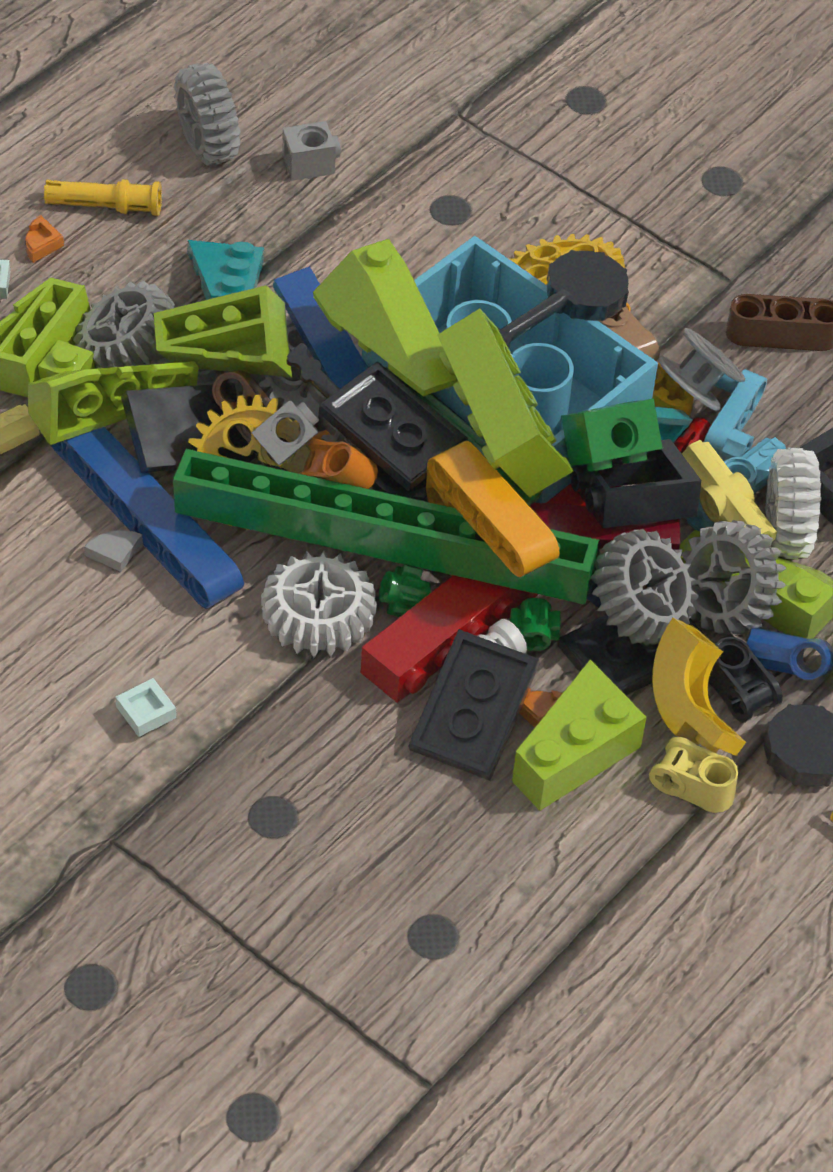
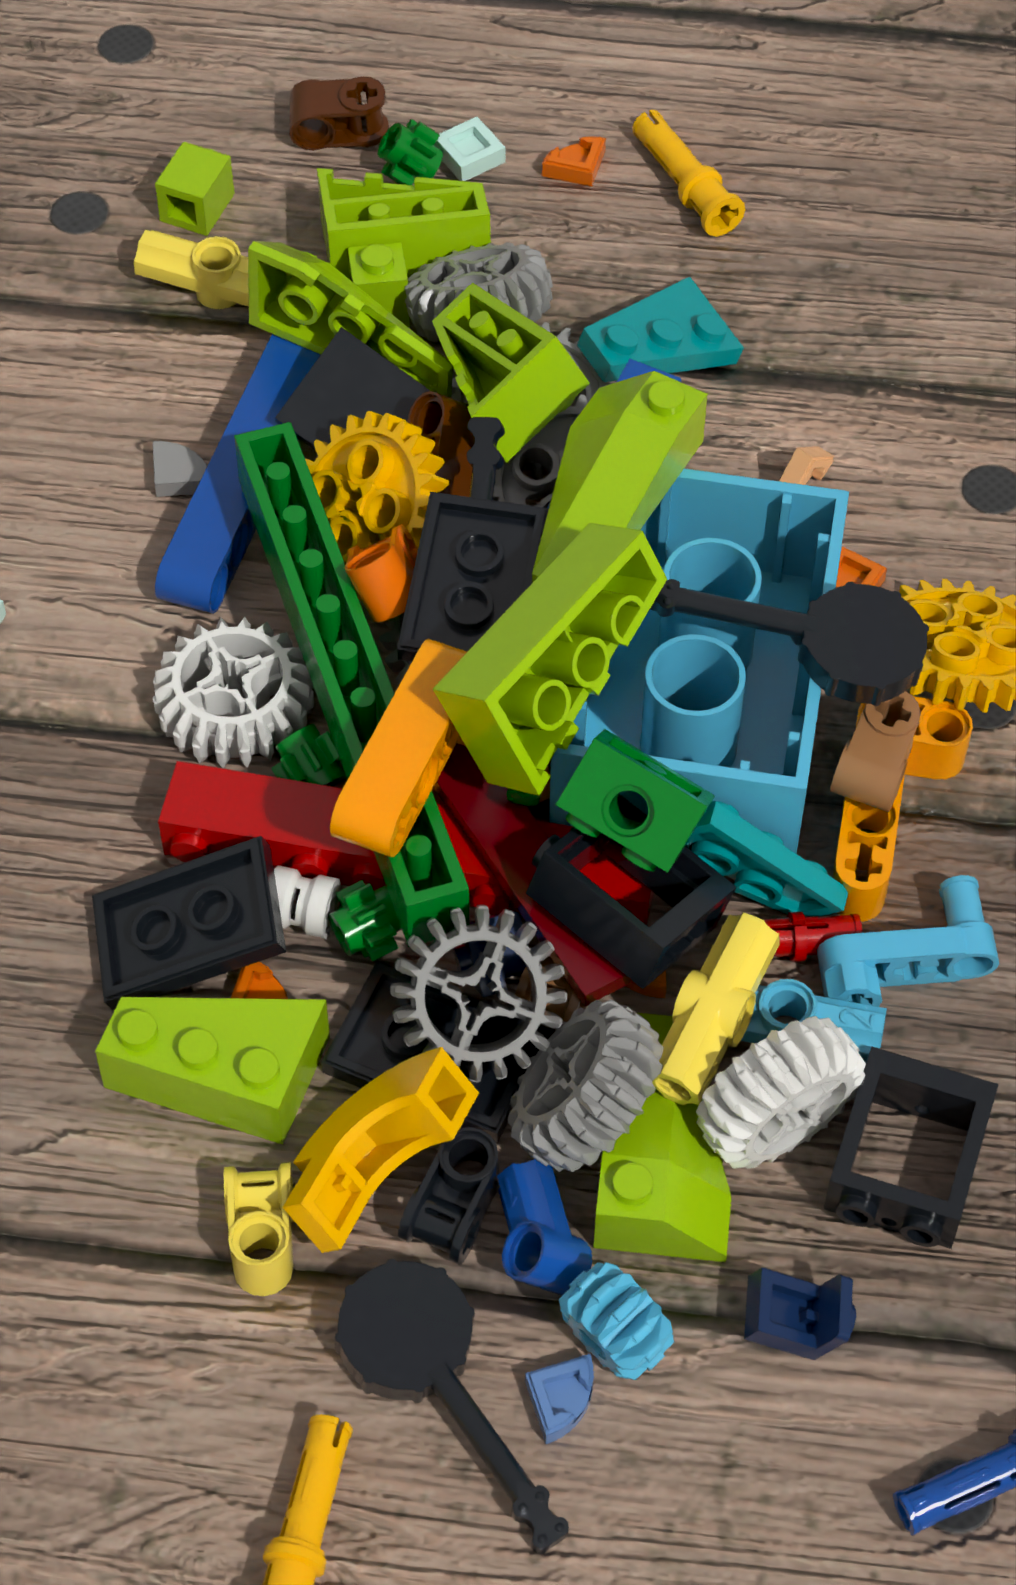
camera: 60 degrees right, 5 degrees up
light grey gear [174,63,241,165] -> none
light grey brick [252,400,319,465] -> none
light grey brick [282,121,341,181] -> none
light grey piece [658,328,745,411] -> none

